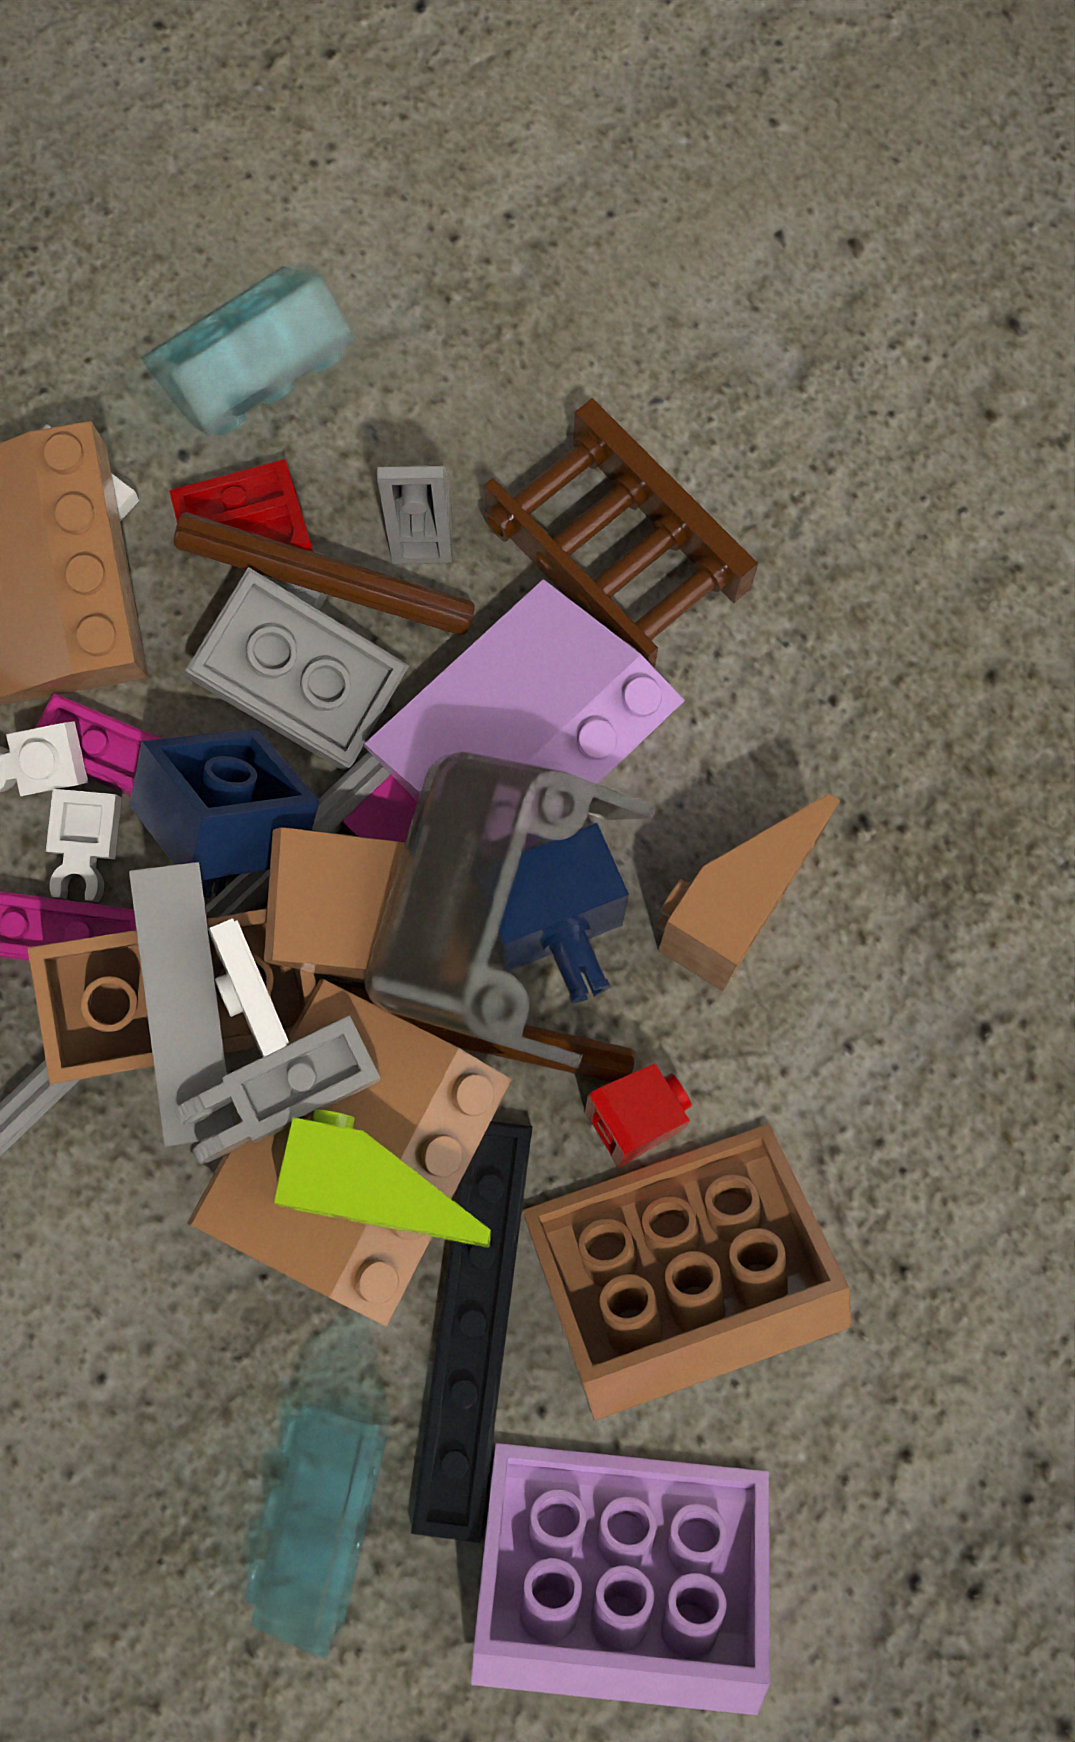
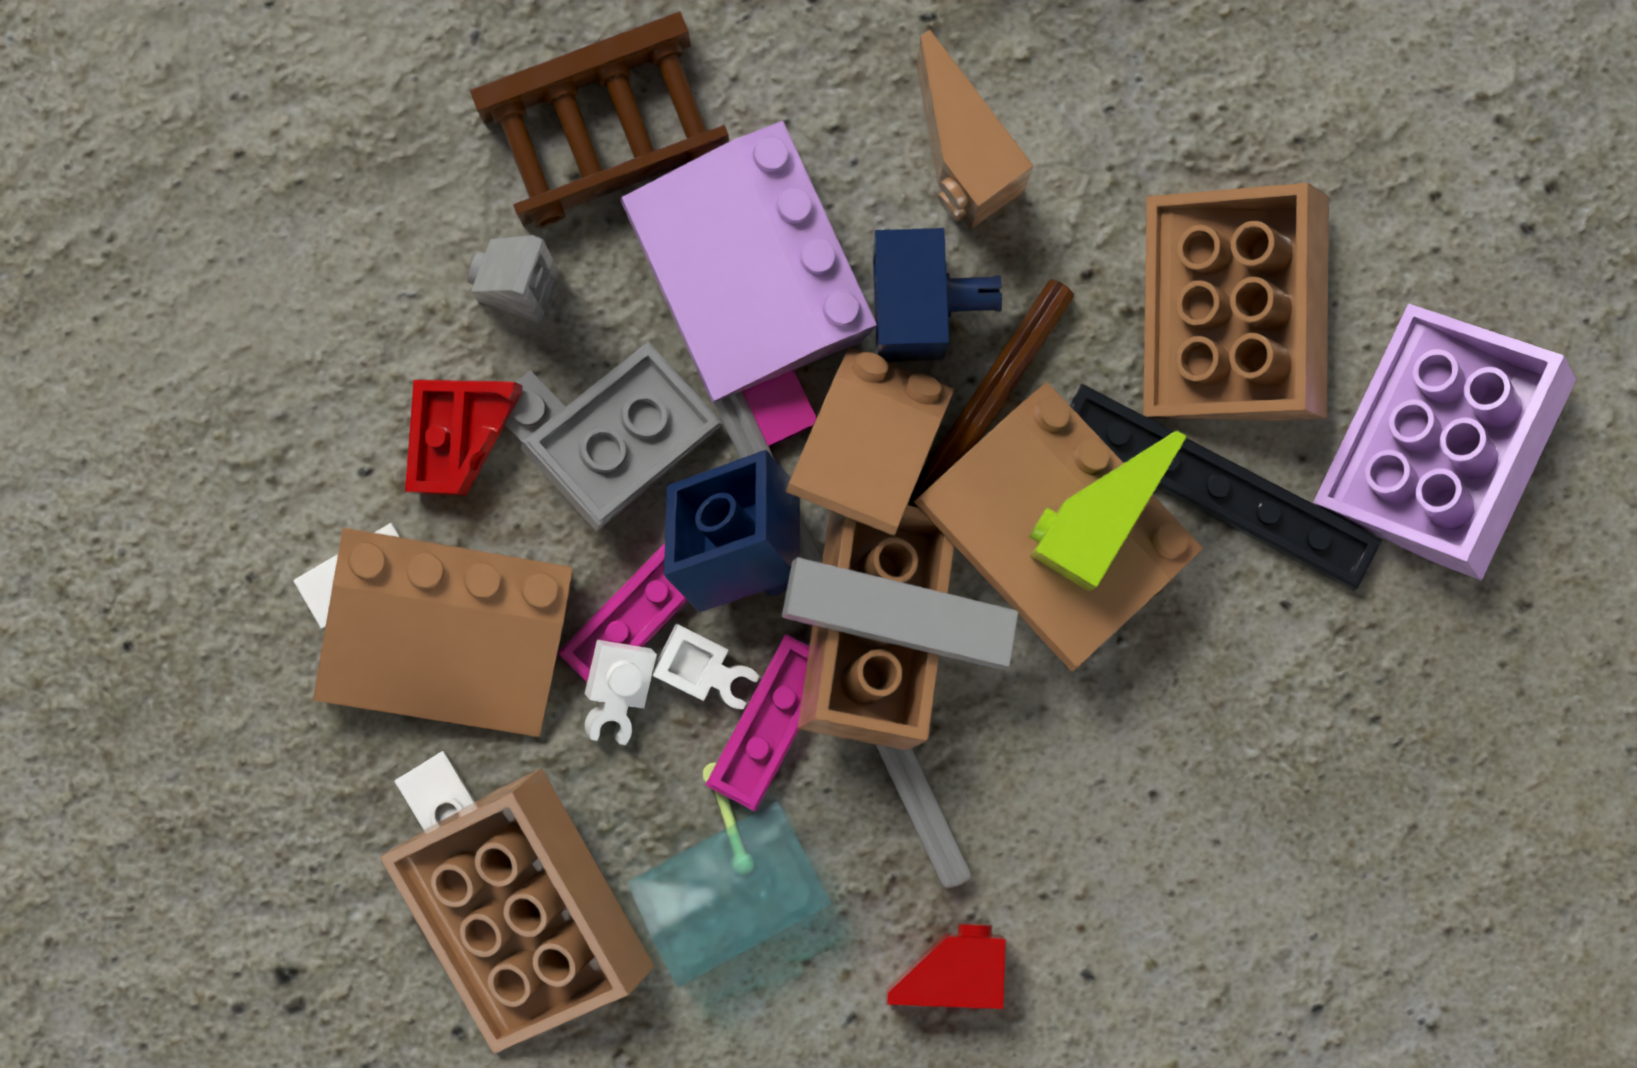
camera: 70 degrees left, 10 degrees up
clear light blue slope [141,266,355,436] -> none
reddish brown axle [174,513,475,635] -> none
light grey hinge [174,1015,380,1164] -> none
white plate [208,918,289,1057] -> none
clear light blue slope [245,1403,391,1658] -> none
clear smoke windscreen [365,752,656,1069] -> none
red slope [584,1063,692,1169] -> none

